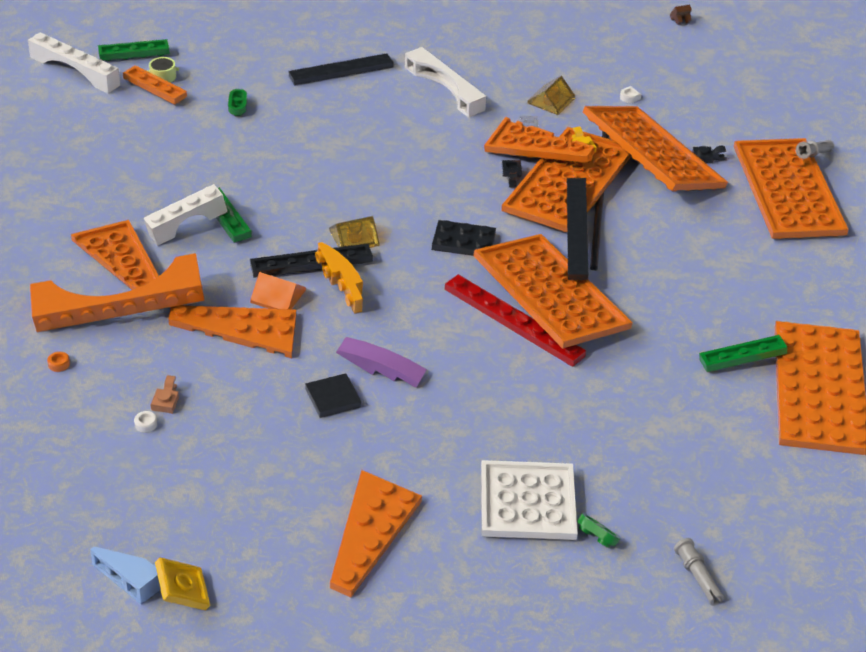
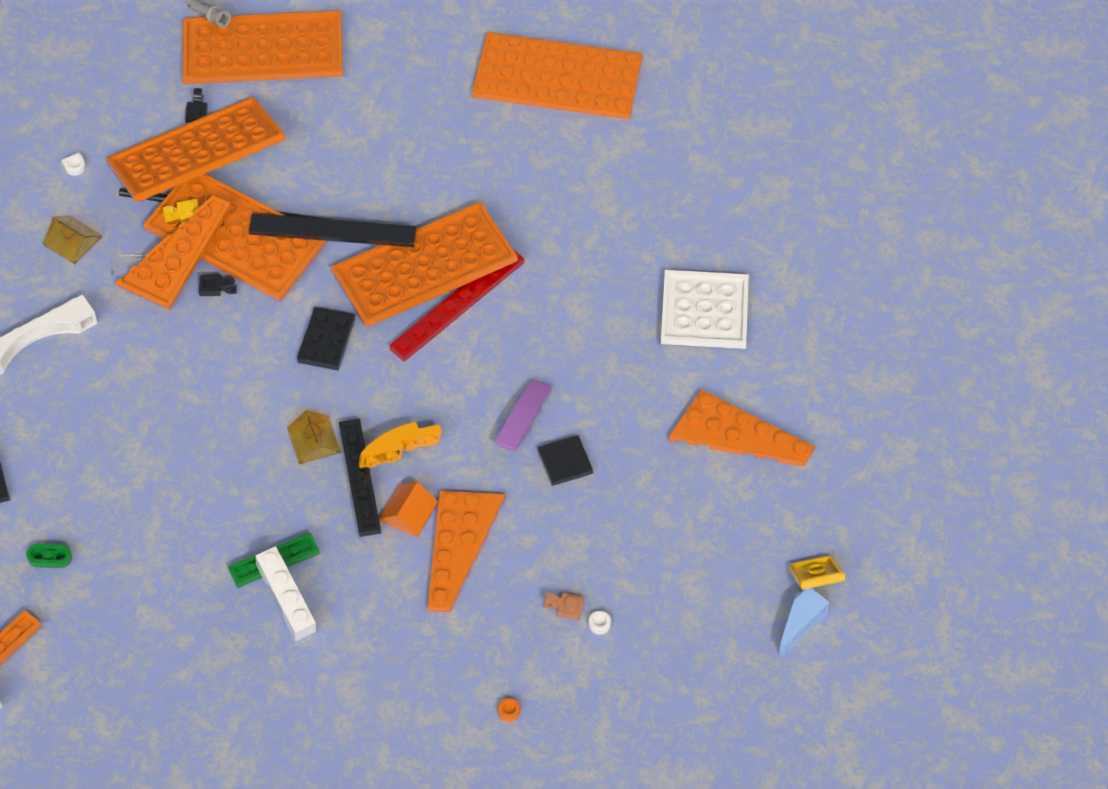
camera: 85 degrees left, 15 degrees up
orange arch [30,253,205,332] -> none
orange wing [71,220,159,290] -> none
green plate [577,513,621,548] -> none
light grey pin [674,538,724,606] -> none
green plate [699,335,788,372] -> none

